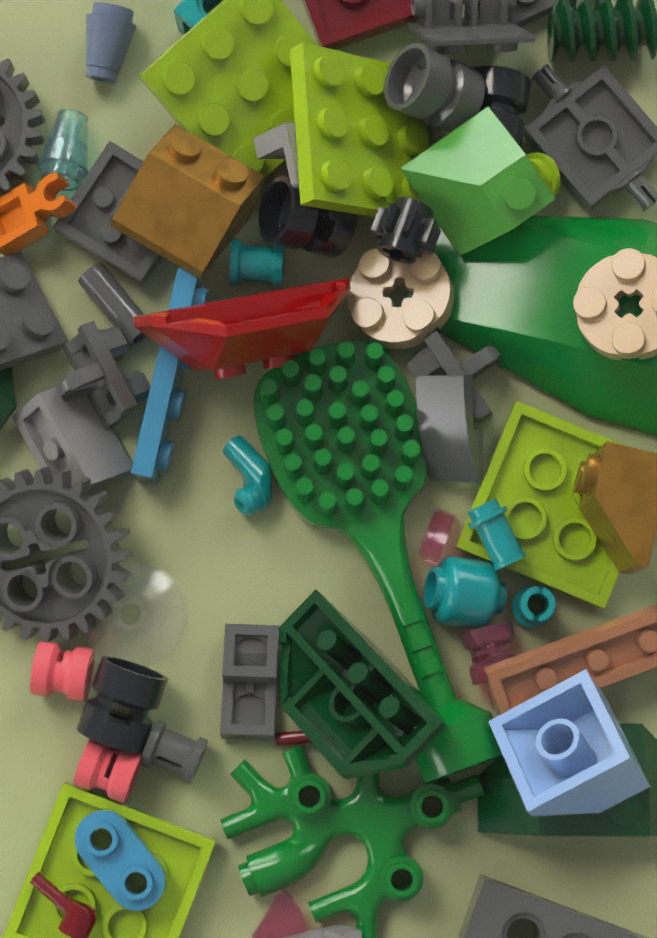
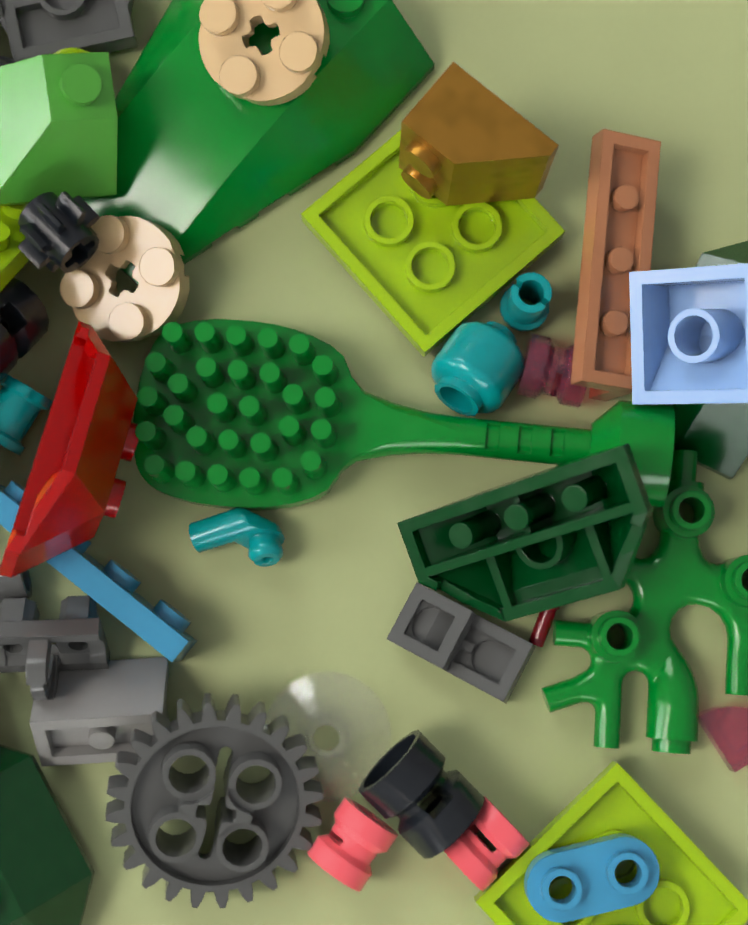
camera: 65 degrees left, 0 degrees up
dark grey bush [140,720,208,785] -> none
dark grey hips [406,331,501,422] -> none
dark grey slope [415,375,483,482] -> none
clear pink tile [417,508,455,564] -> none
teal pin [467,498,526,571] -> none

